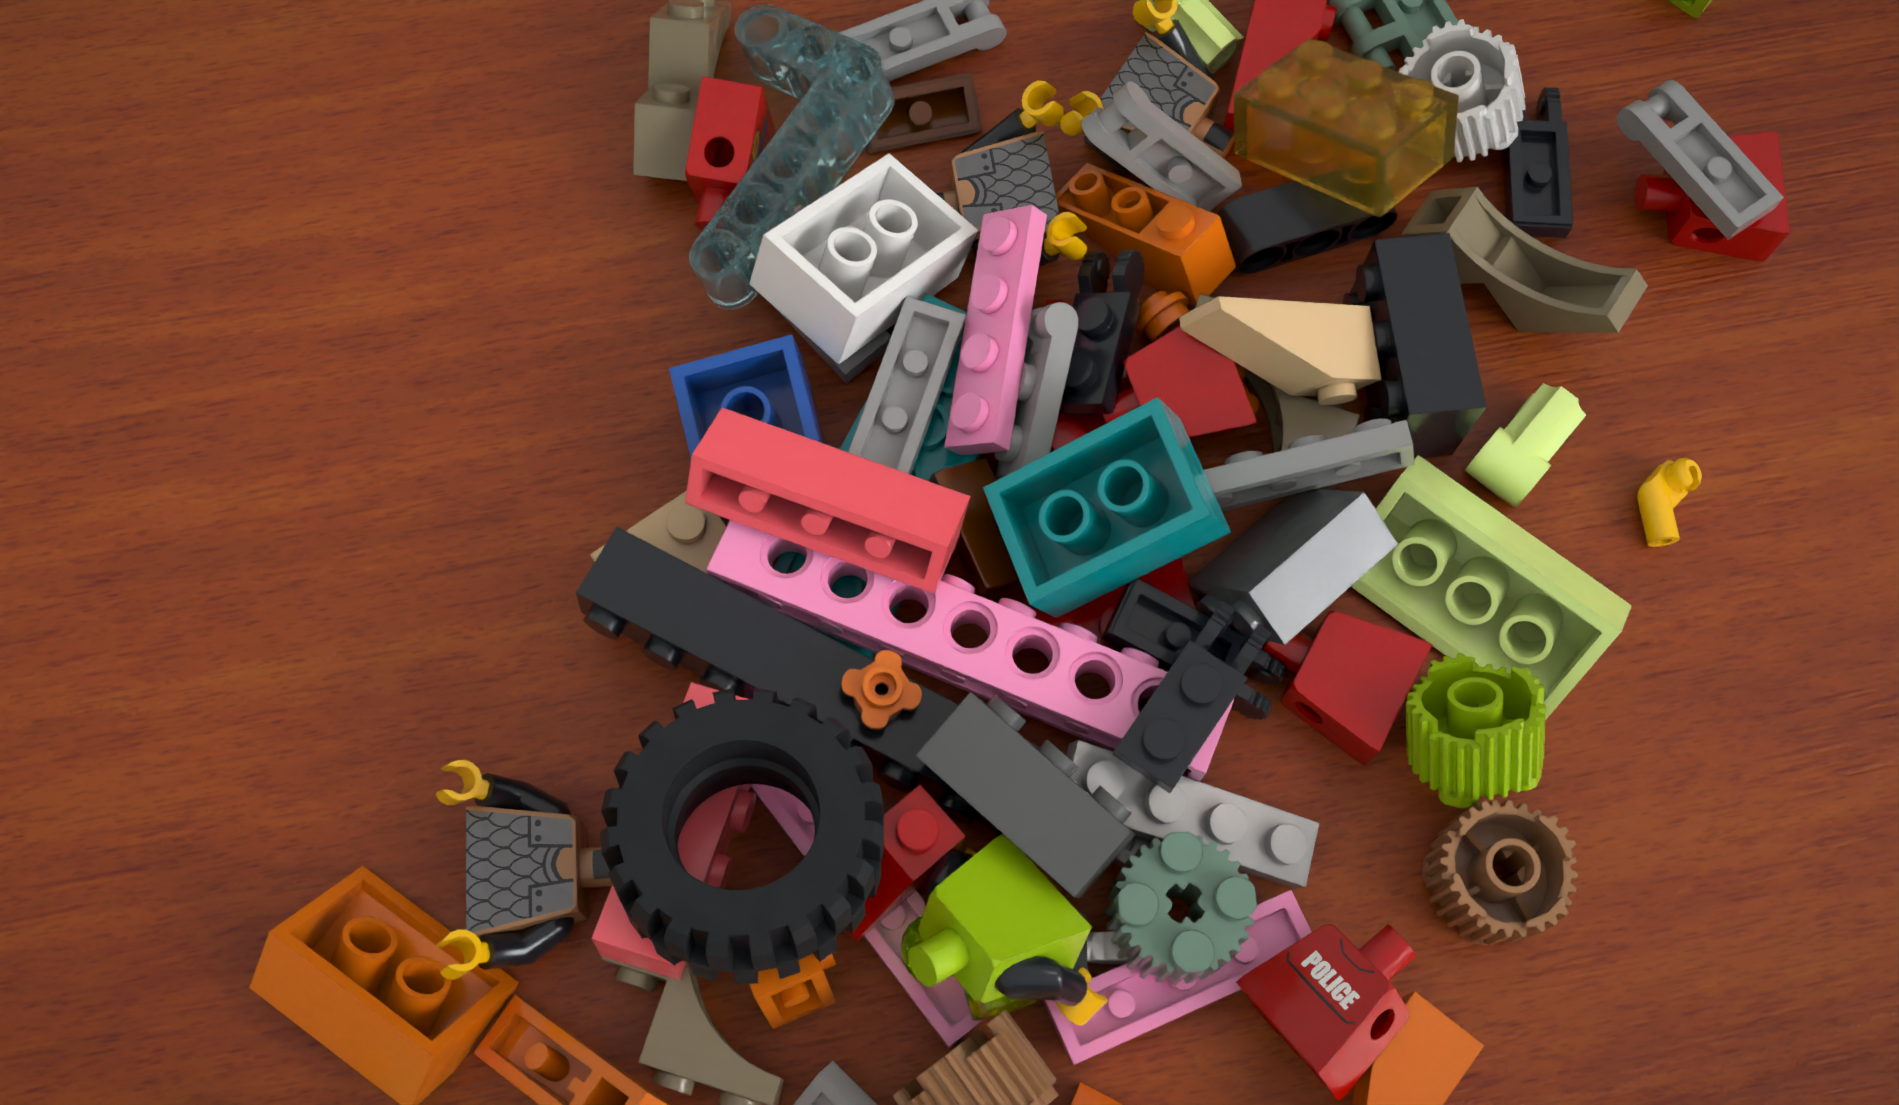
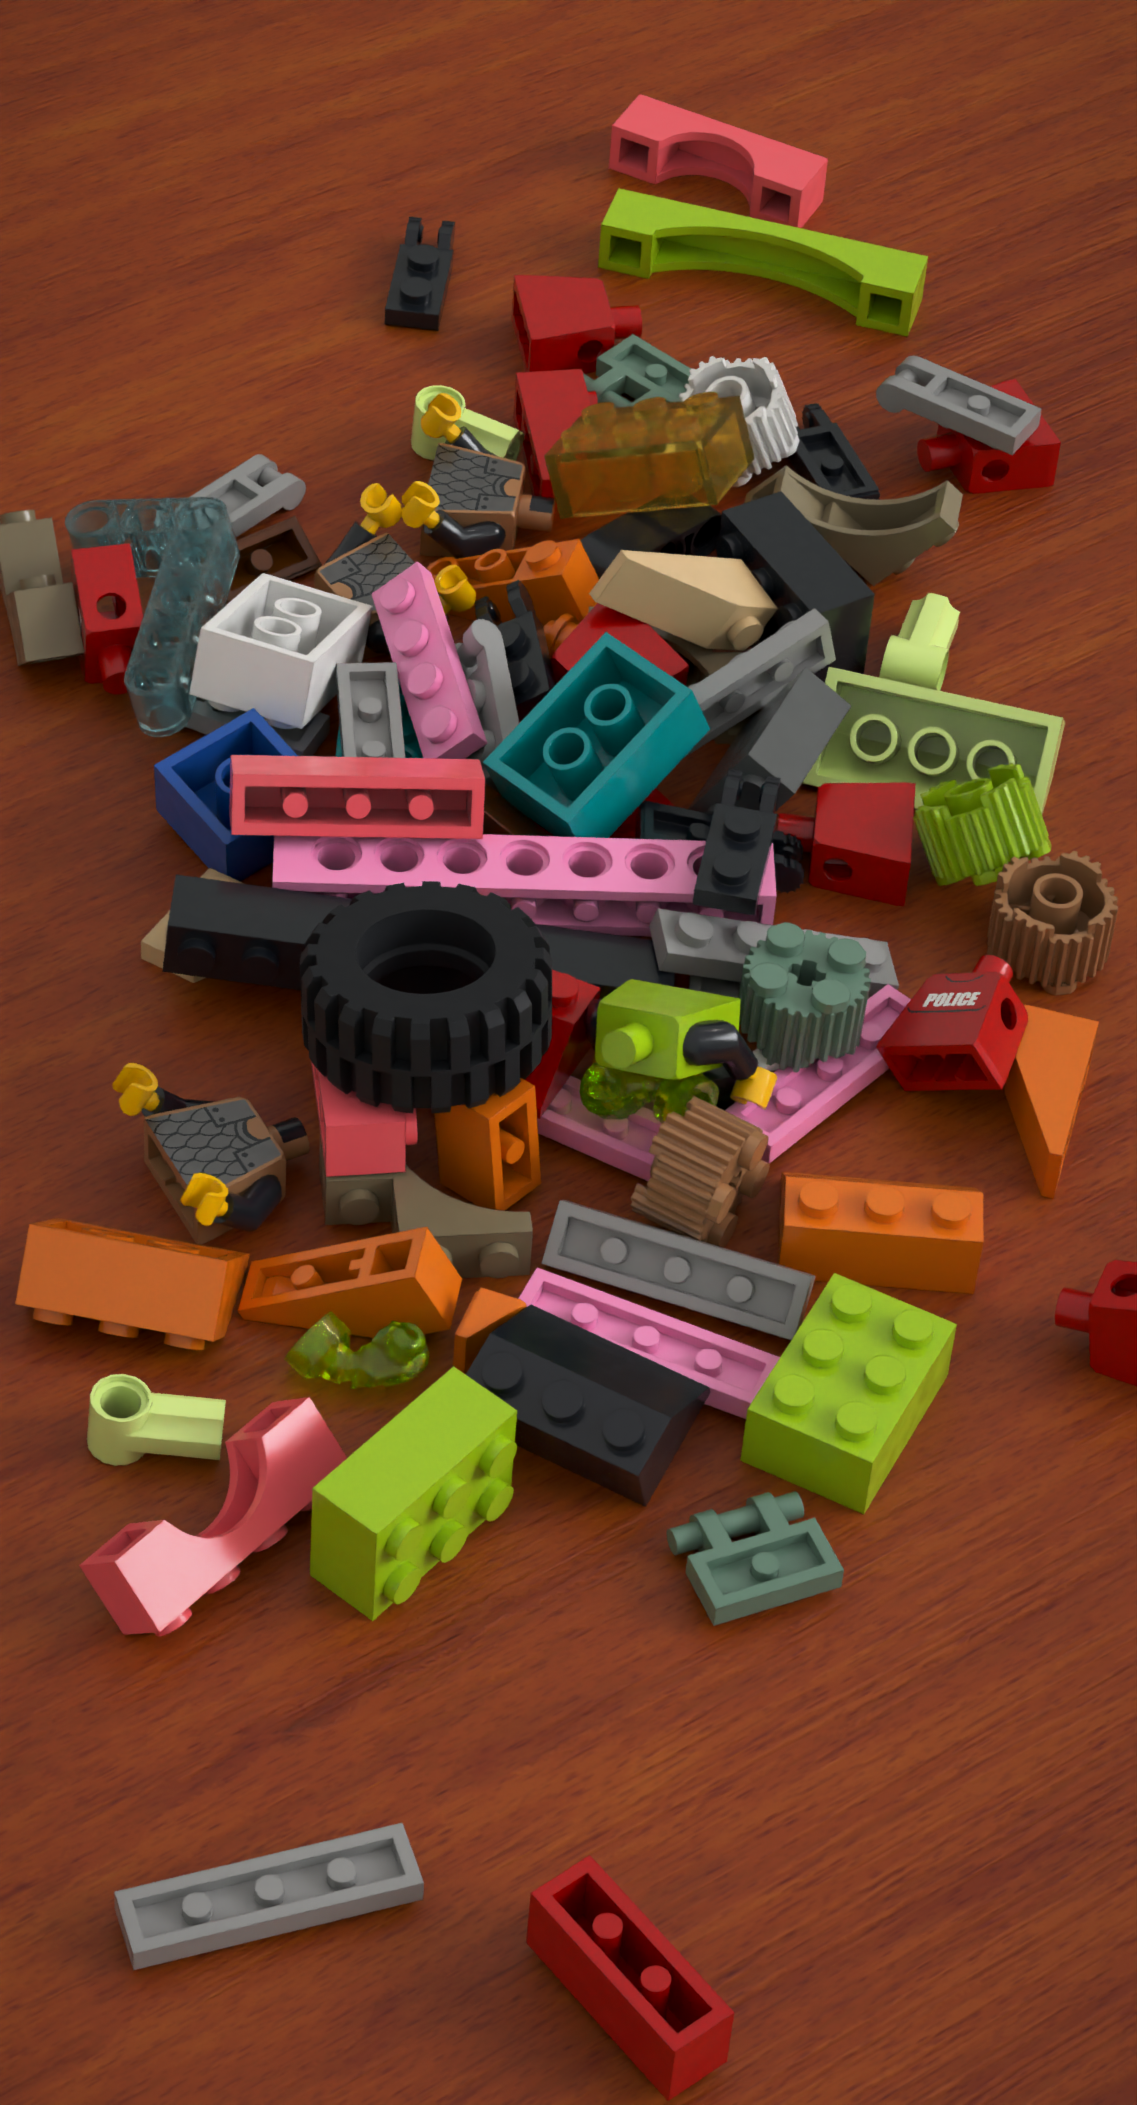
camera: 25 degrees left, 25 degrees down
dark grey brick [916,692,1136,898] -> none
light grey plate [1081,81,1242,211] -> none
yellow arm [1637,457,1702,547] -> none

